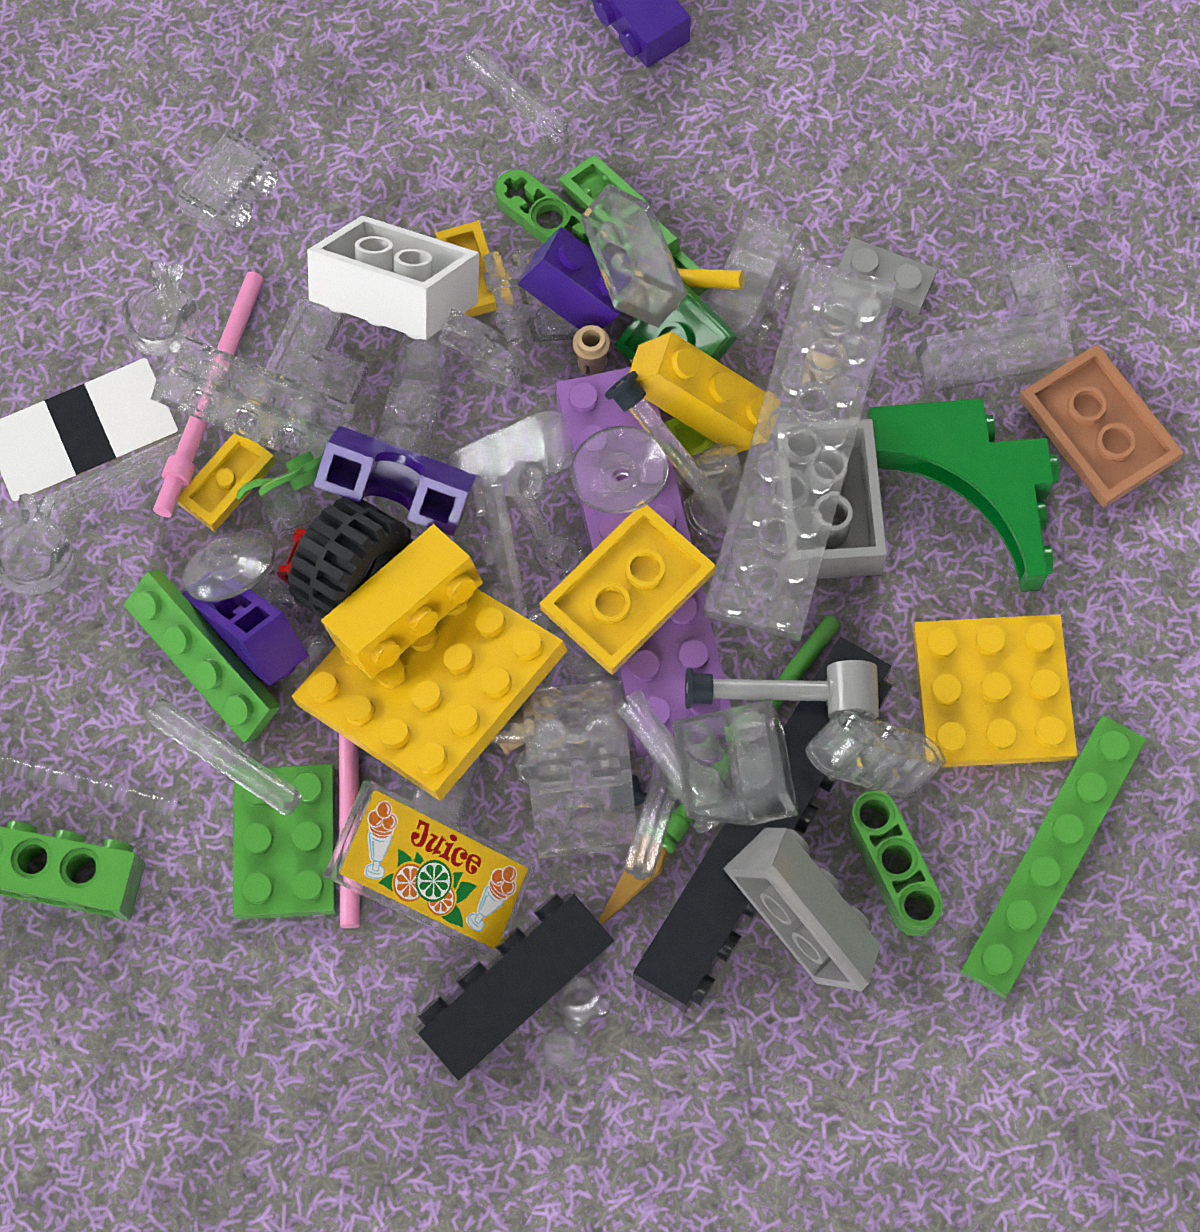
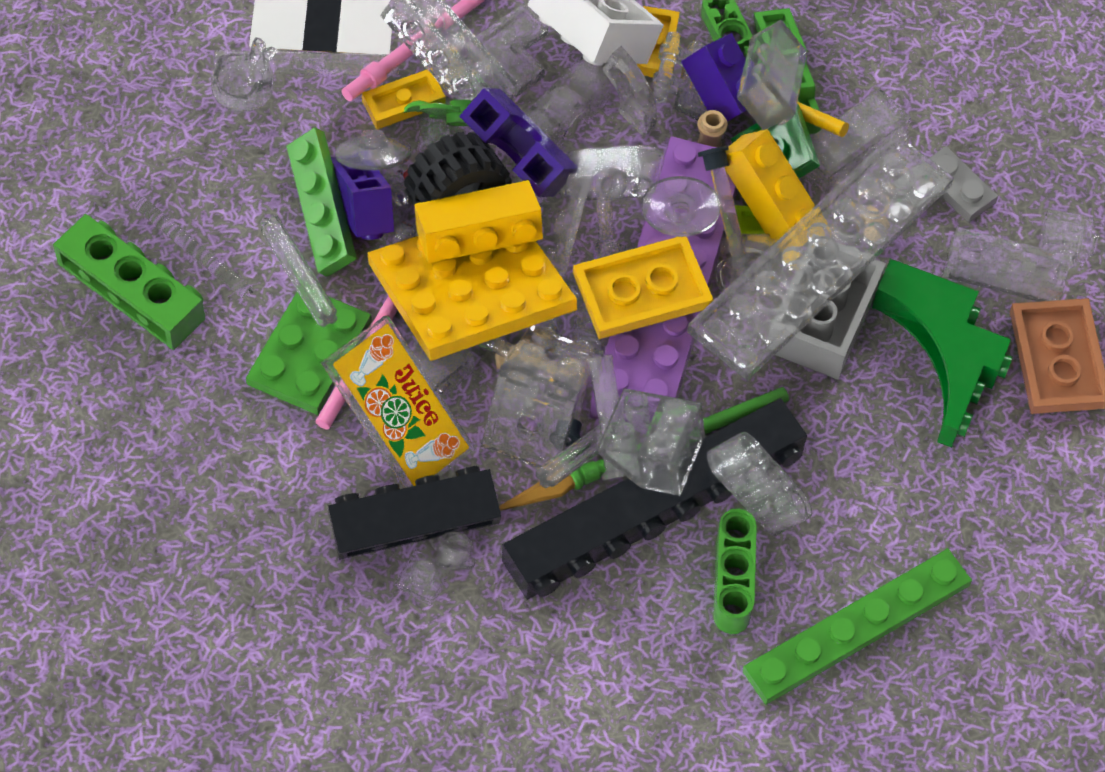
camera: 20 degrees right, 10 degrees down
light grey piece [685,660,879,723] -> none
light grey slope [723,828,880,991] -> none
yellow plate [913,614,1078,768] -> none

